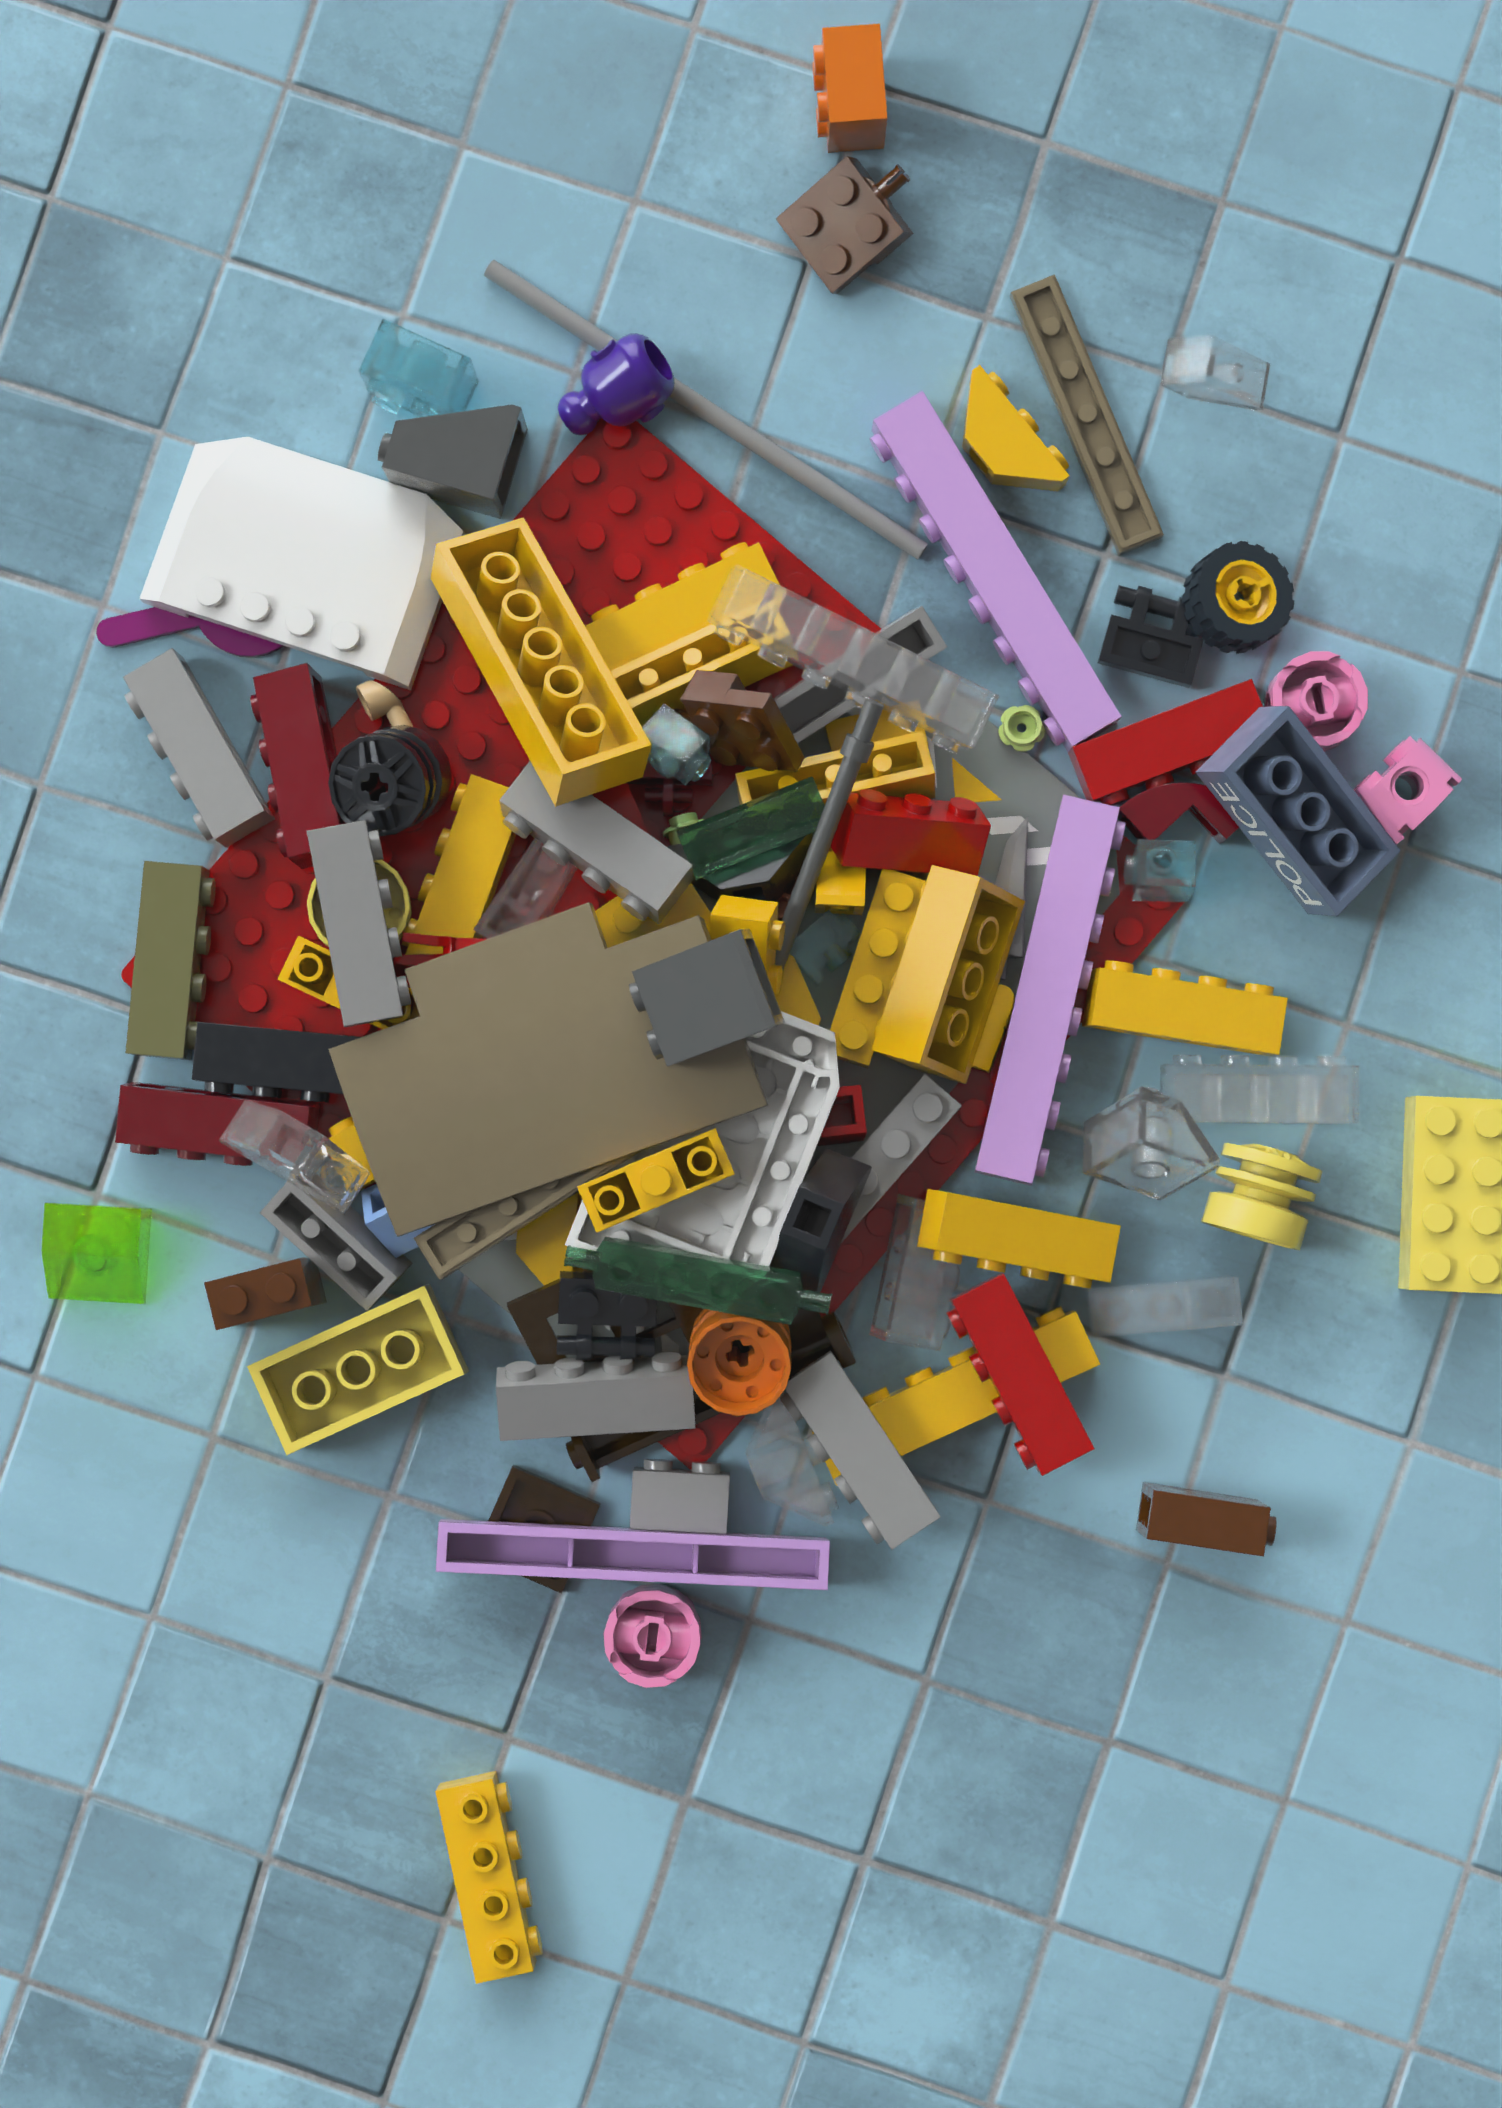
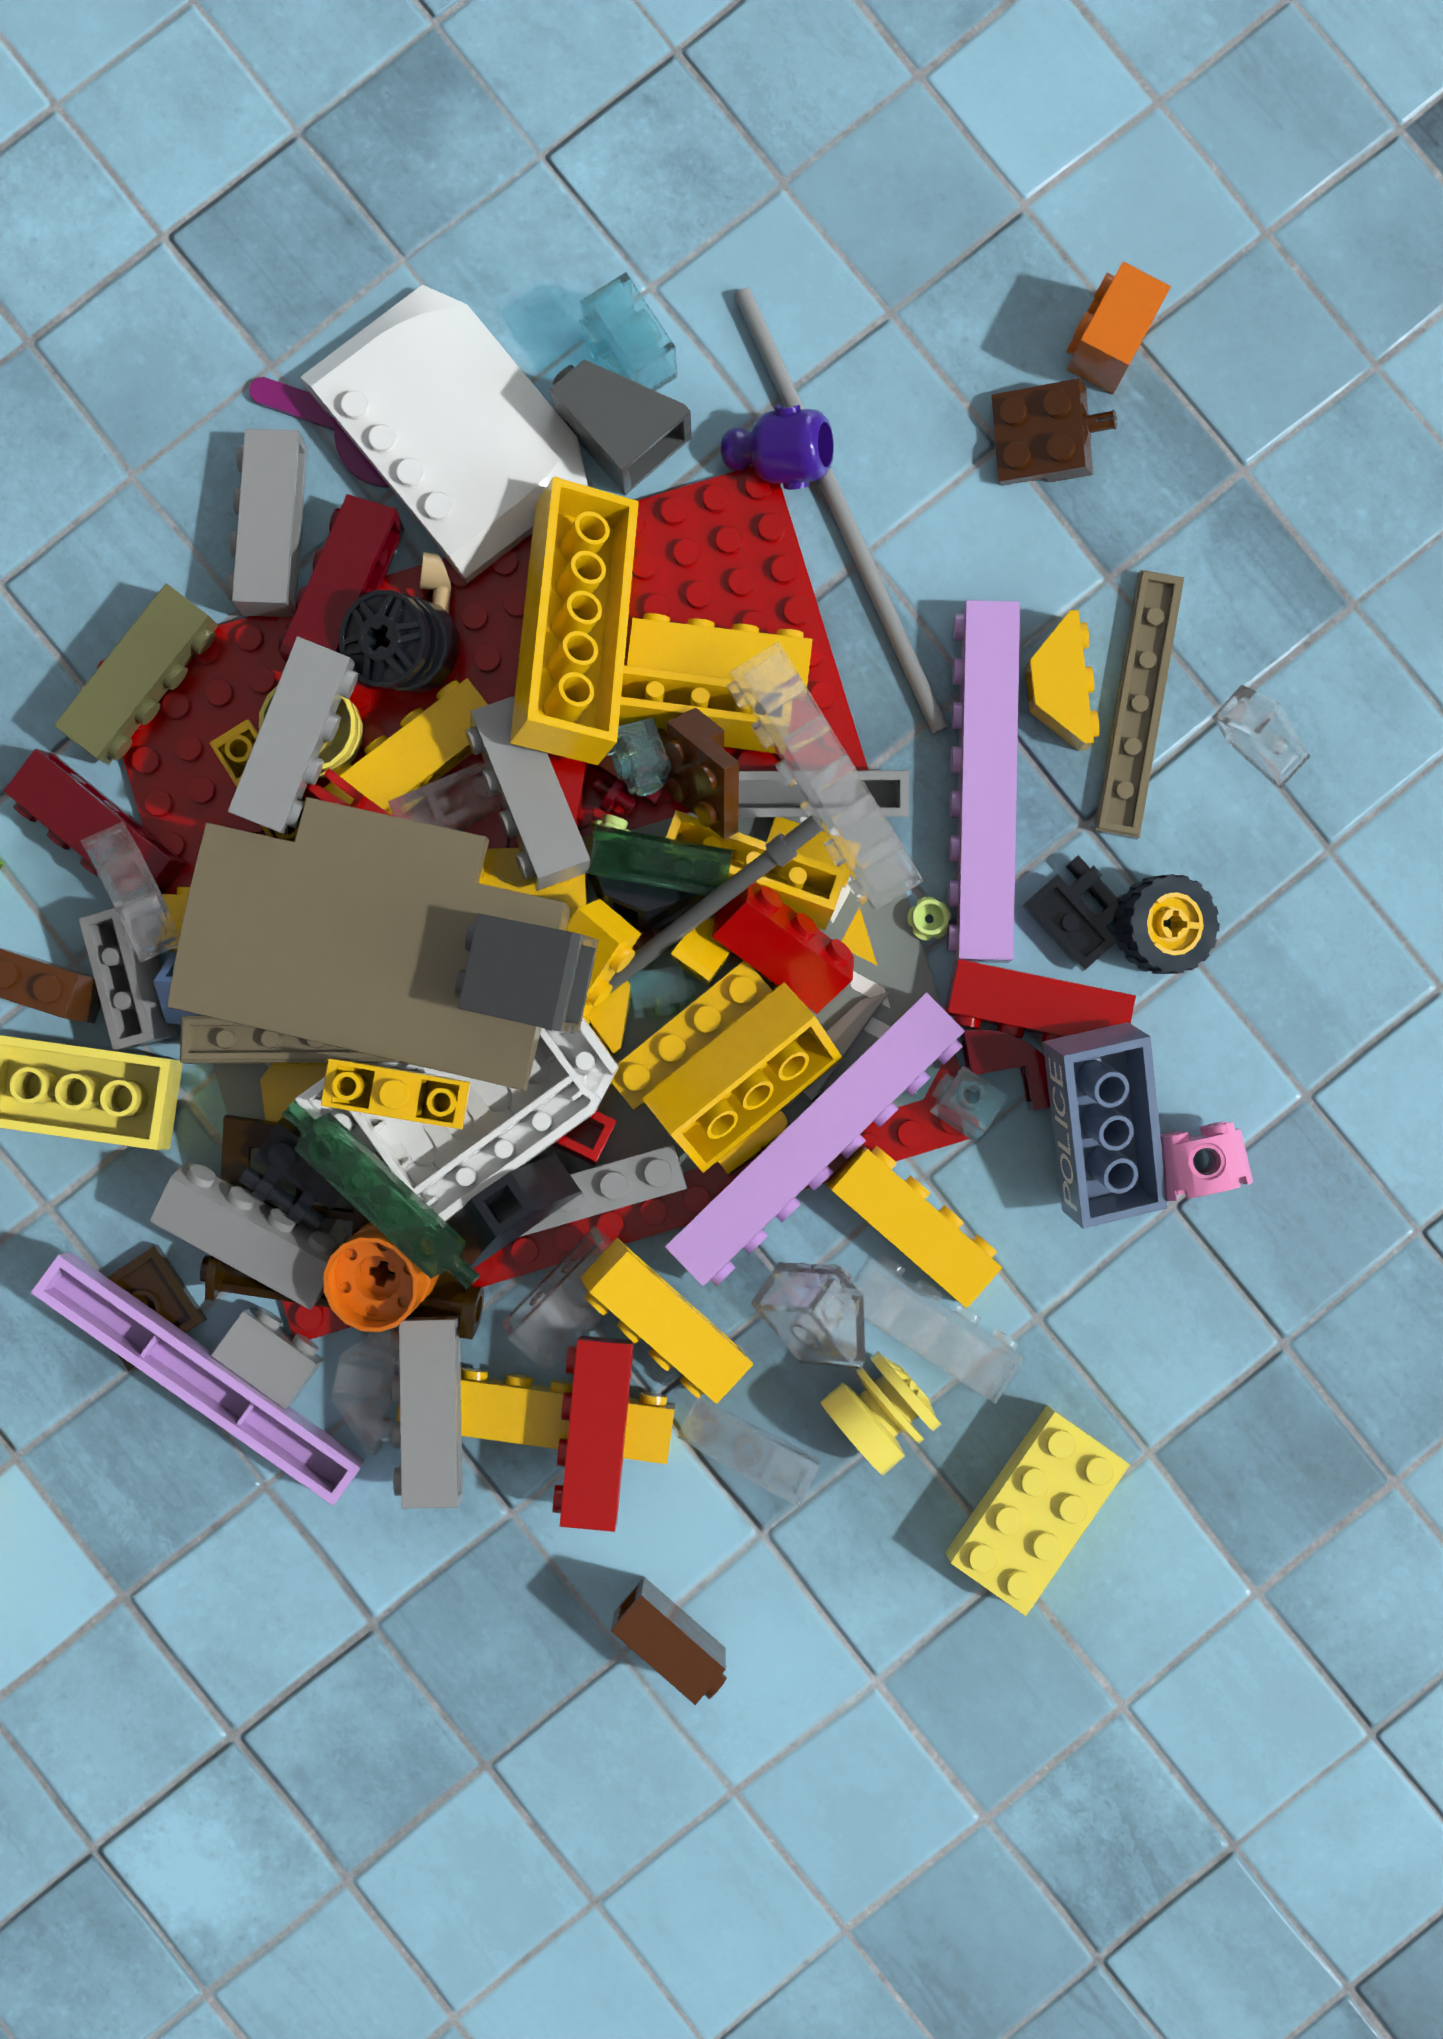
camera: 25 degrees right, 0 degrees up
black brick [192,1022,361,1103] -> none
bright pink brick [603,1584,702,1688] -> none
bright pink brick [1264,651,1368,752] -> none

